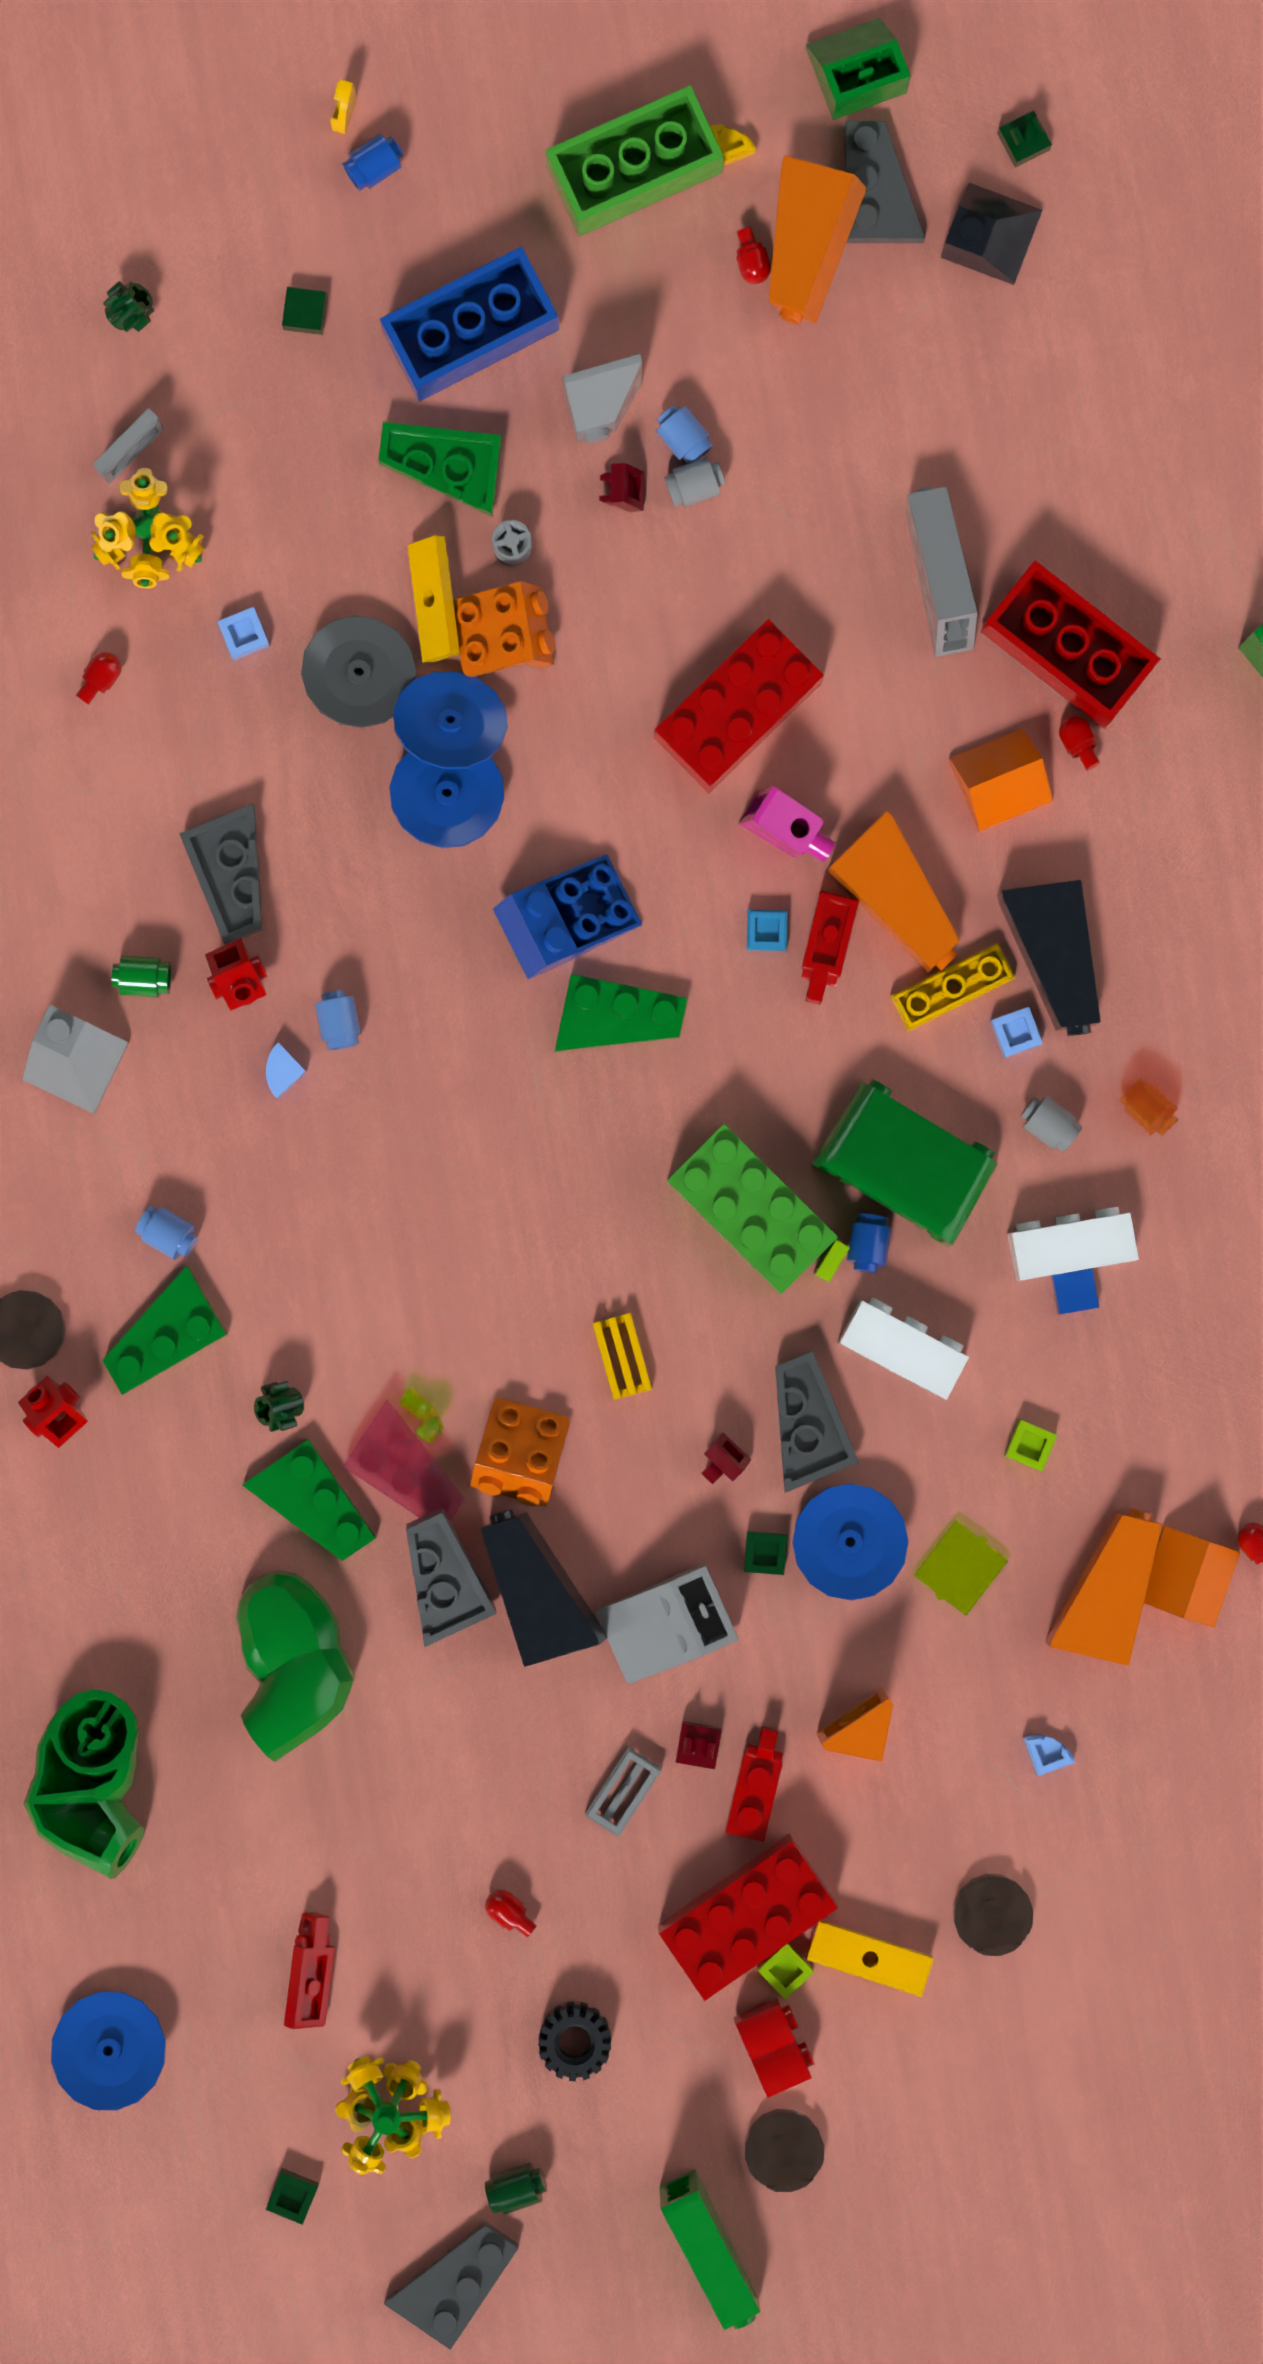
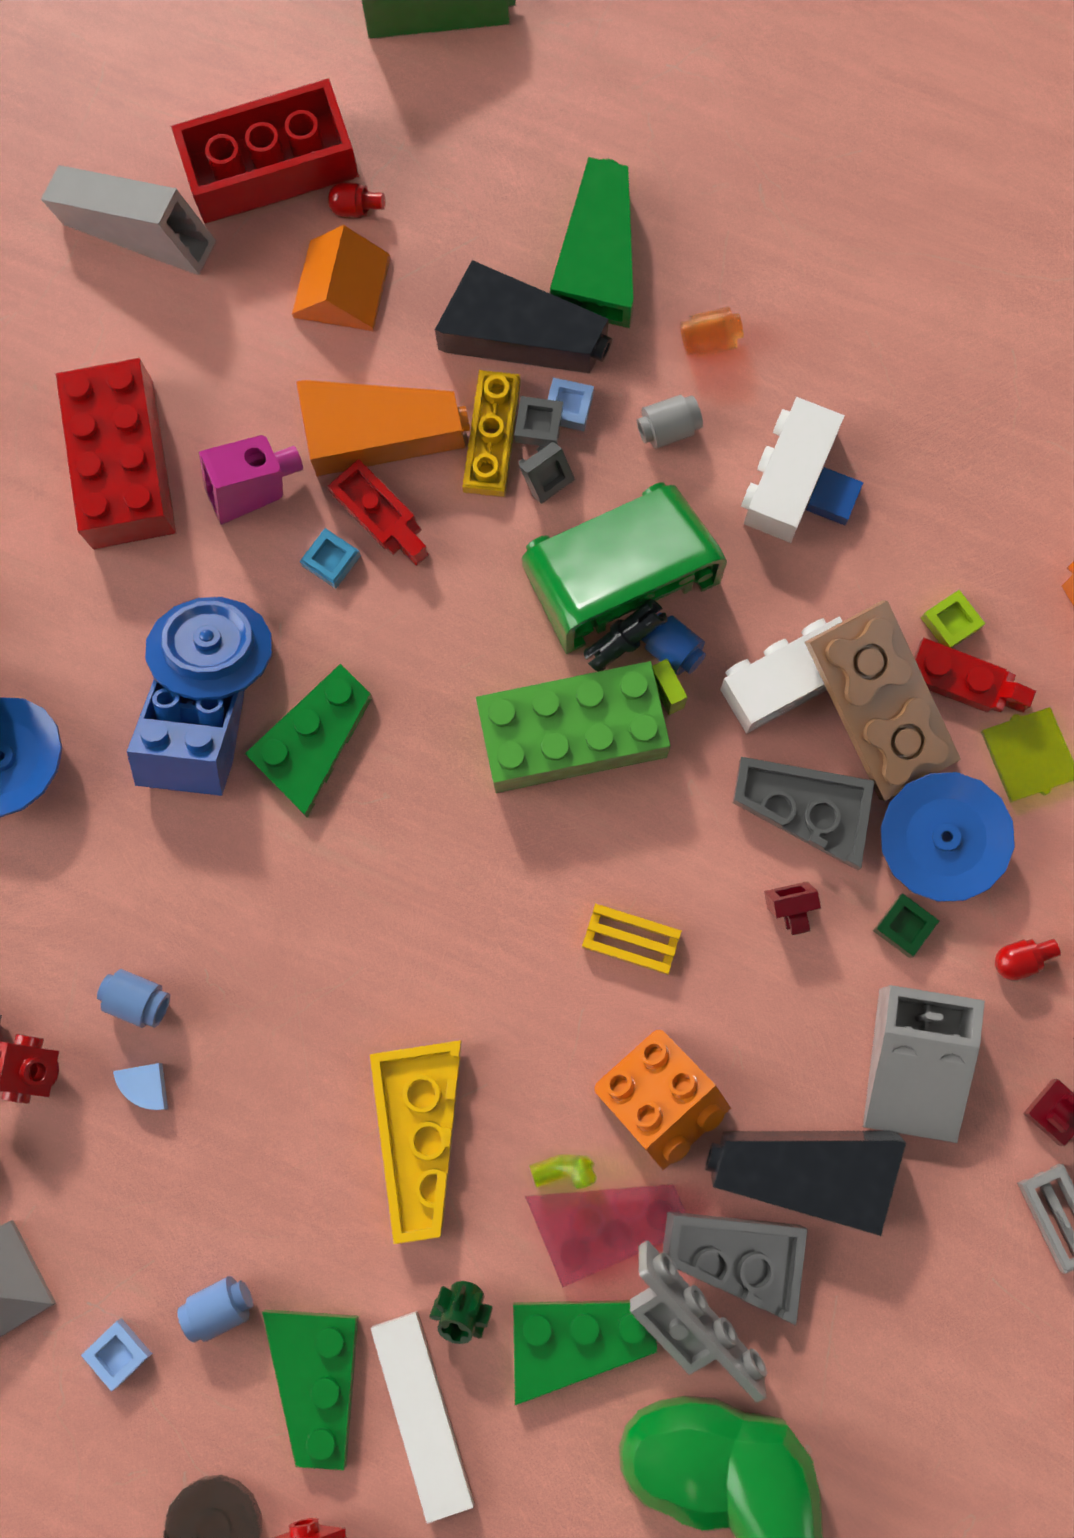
camera: 50 degrees left, 10 degrees down
none -> light blue tile [81,1318,152,1392]
none -> blue piece [145,597,272,700]
none -> yellow wing [369,1040,462,1244]
none -> white tile [370,1311,474,1524]
none -> dark grey tile [514,396,563,447]
none -> dark grey tile [519,442,575,504]
none -> green slope [550,157,634,328]
none -> black pin [584,599,668,672]
none -> light grey bracket [630,1240,767,1403]
none -> medium nougat piece [805,601,961,801]
none -> red hinge [914,637,1036,713]
none -> red cylinder [994,939,1061,981]

